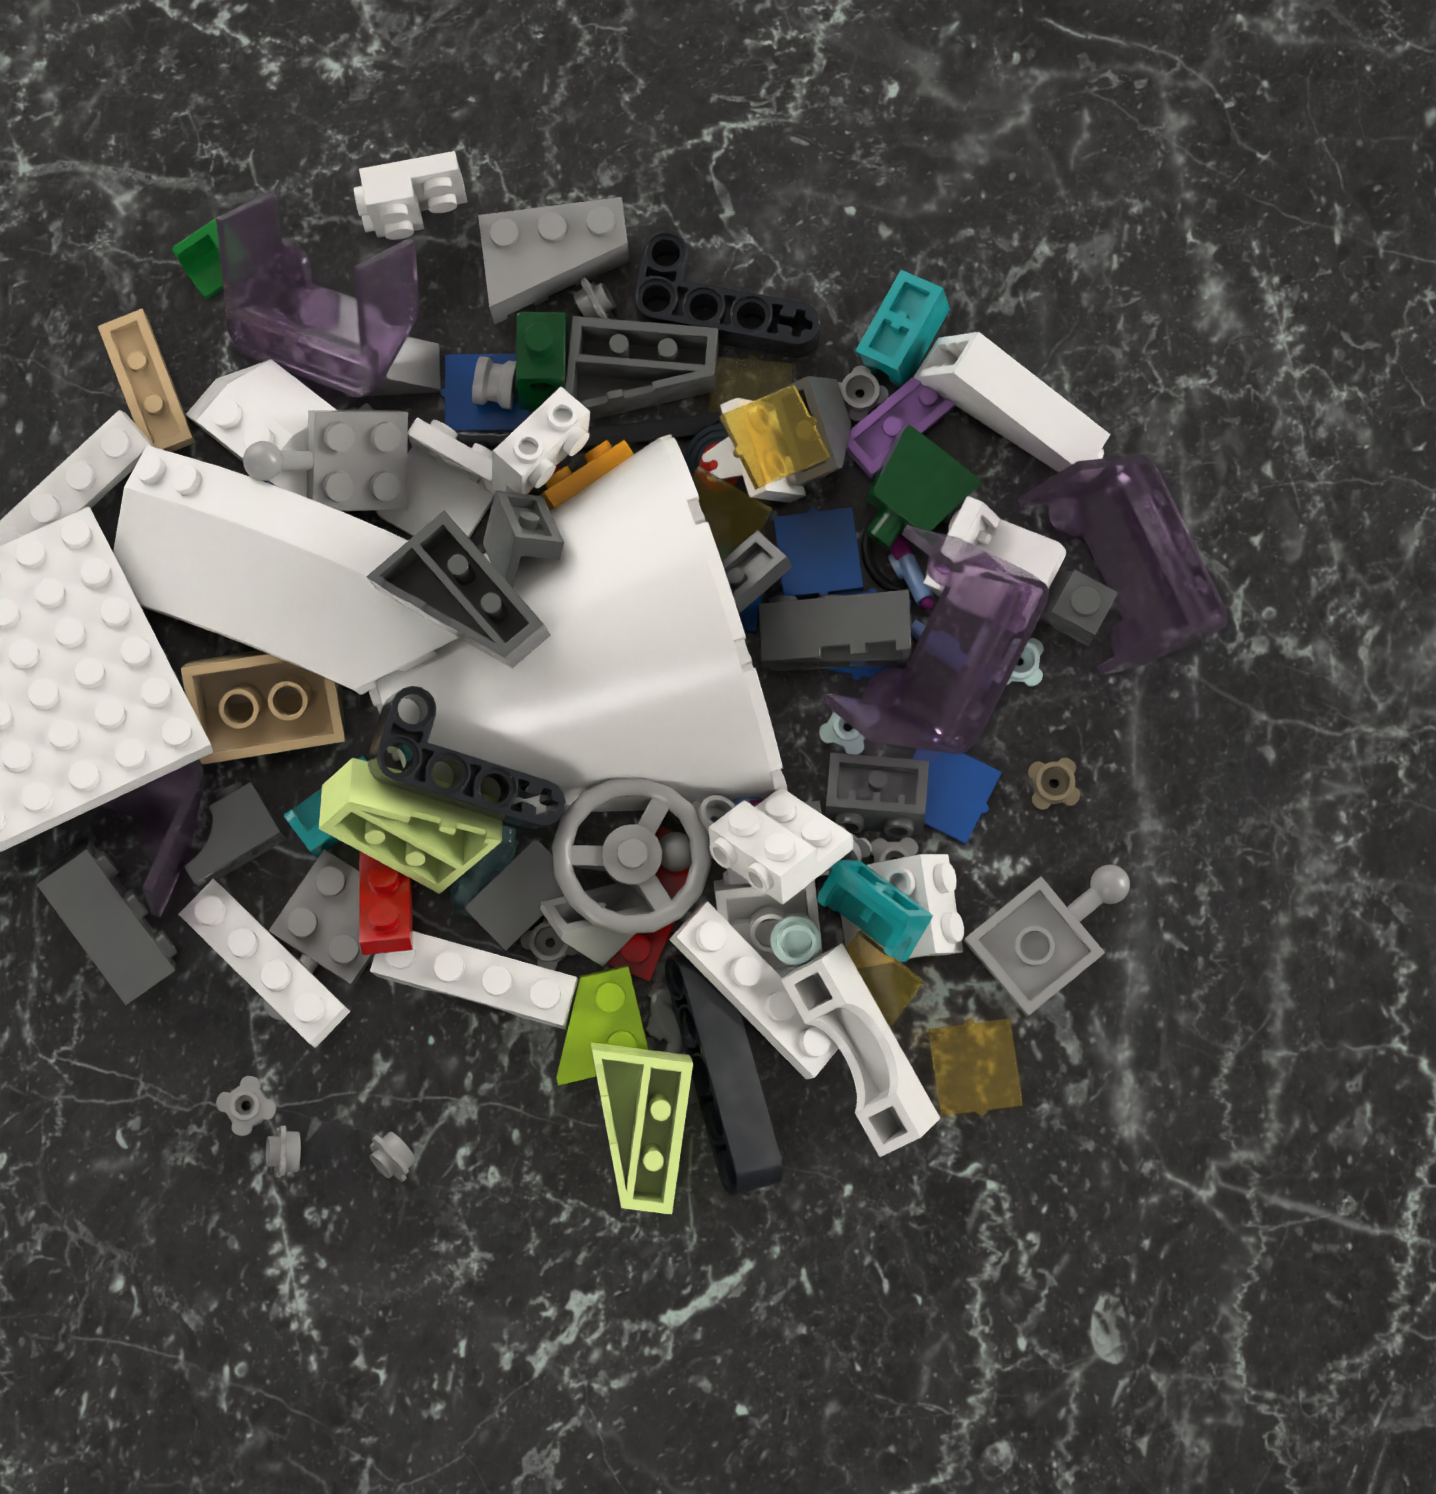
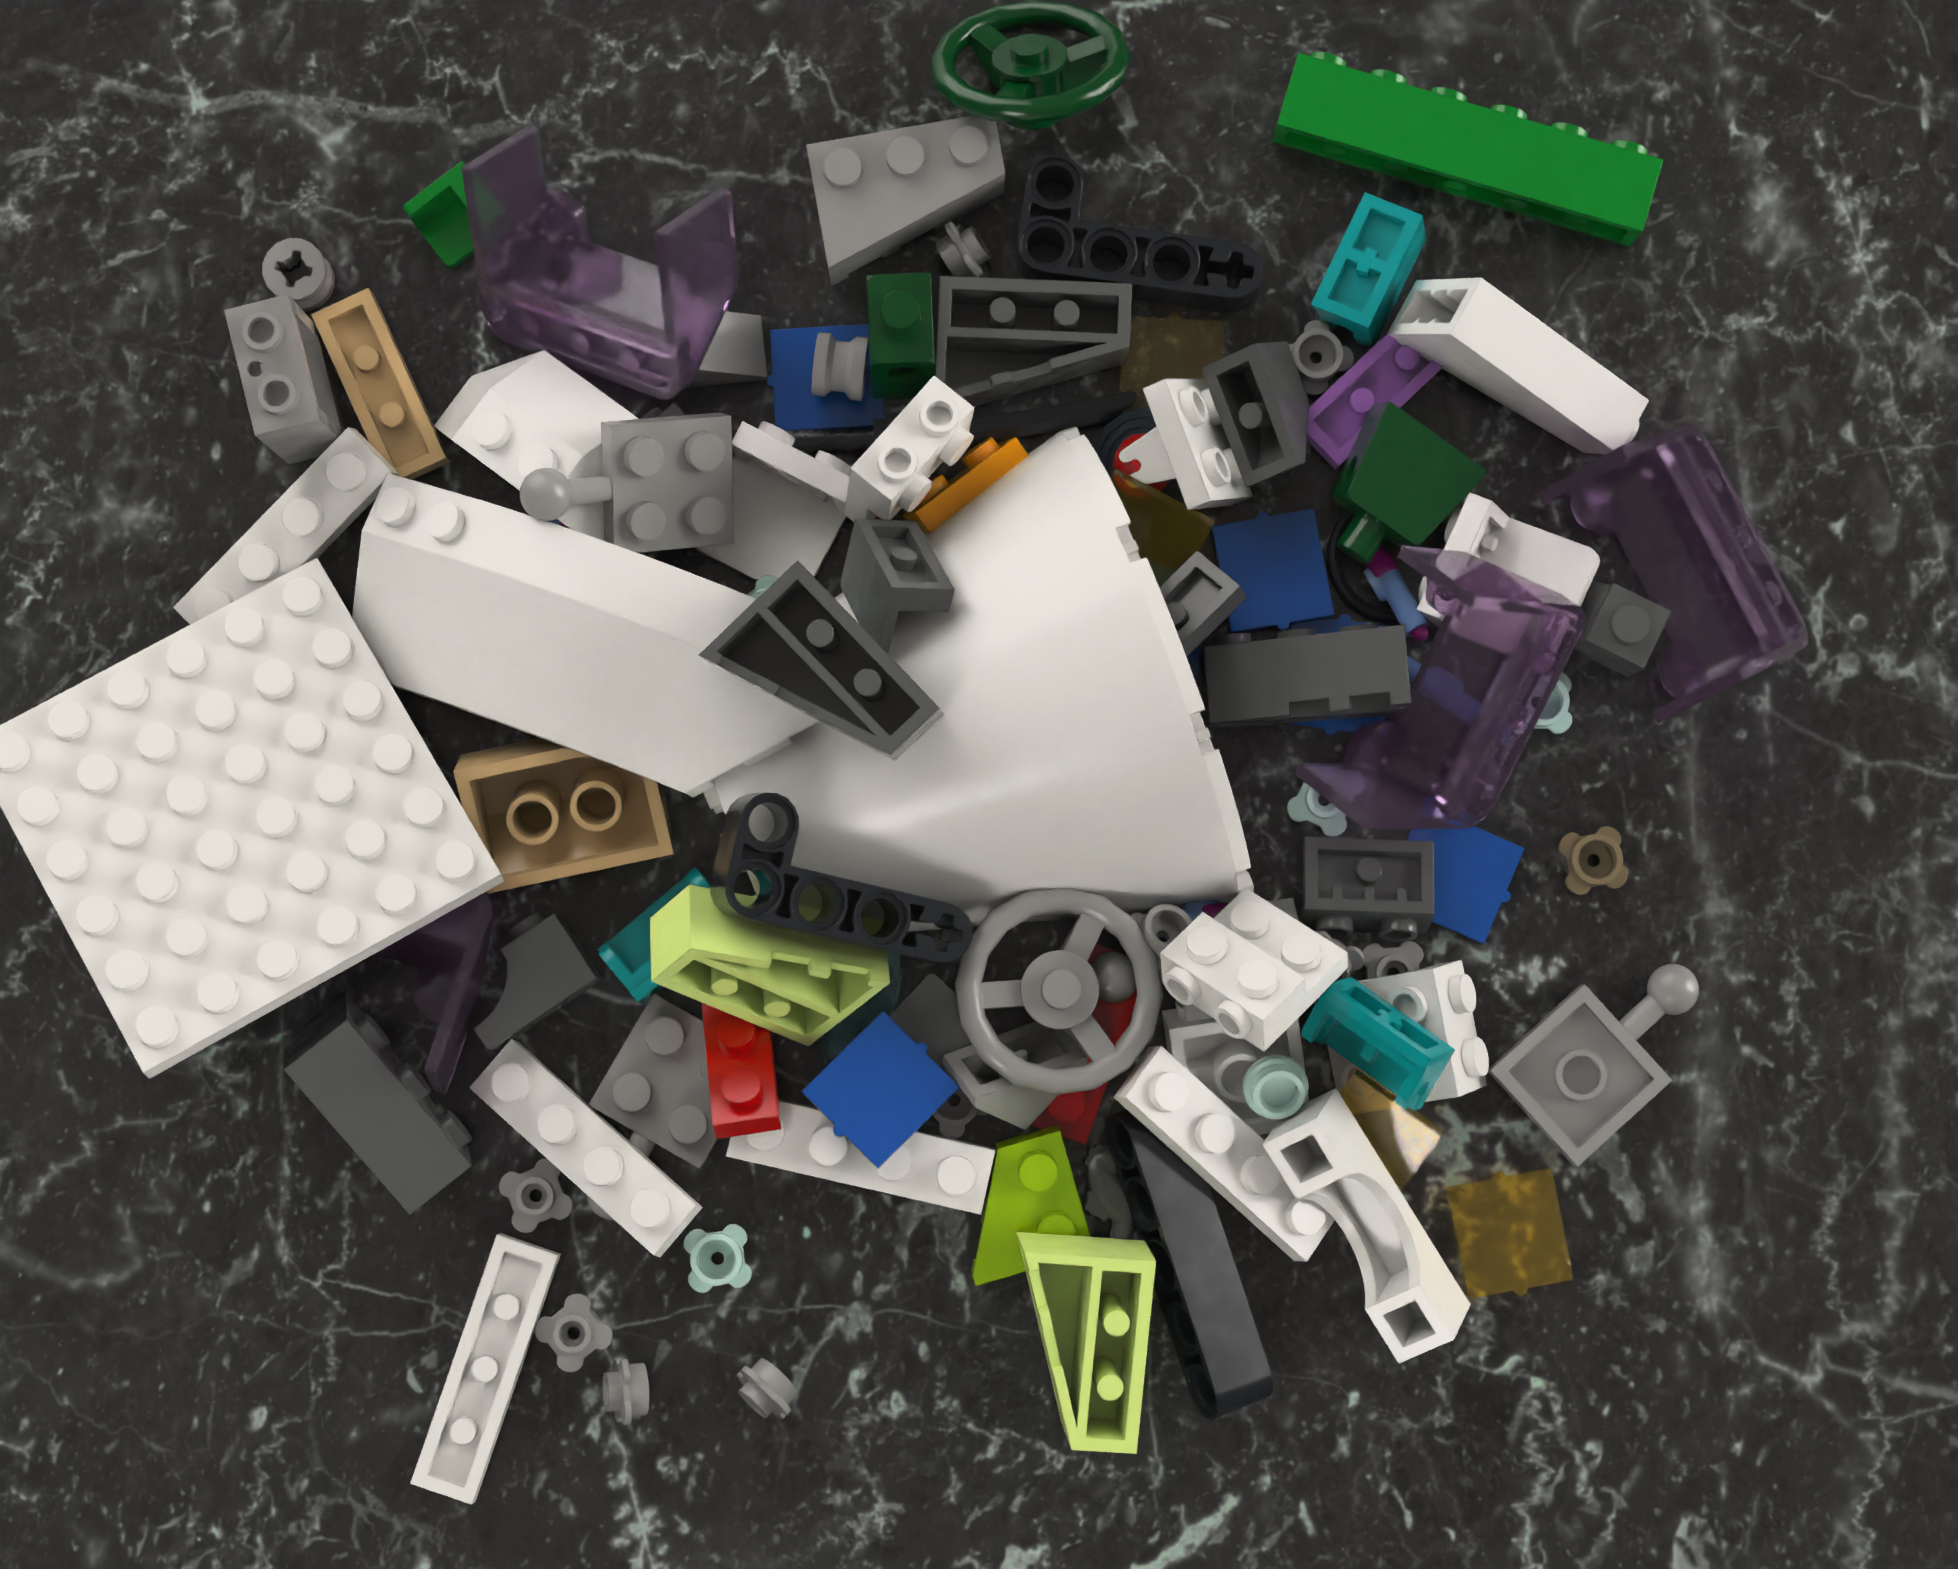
camera: 10 degrees left, 5 degrees up
white plate [354,151,467,240] -> none
clear yellow piece [720,385,830,490] -> none
none -> light grey window [224,294,345,464]
none -> light grey wheel [262,238,335,311]
none -> white plate [410,1233,561,1505]
none -> light grey plate [499,1158,573,1233]
none -> light aqua plate [684,1224,752,1293]
none -> blue piece [802,1011,960,1169]
none -> dark green piece [929,0,1131,130]
none -> green brick [1271,52,1664,247]

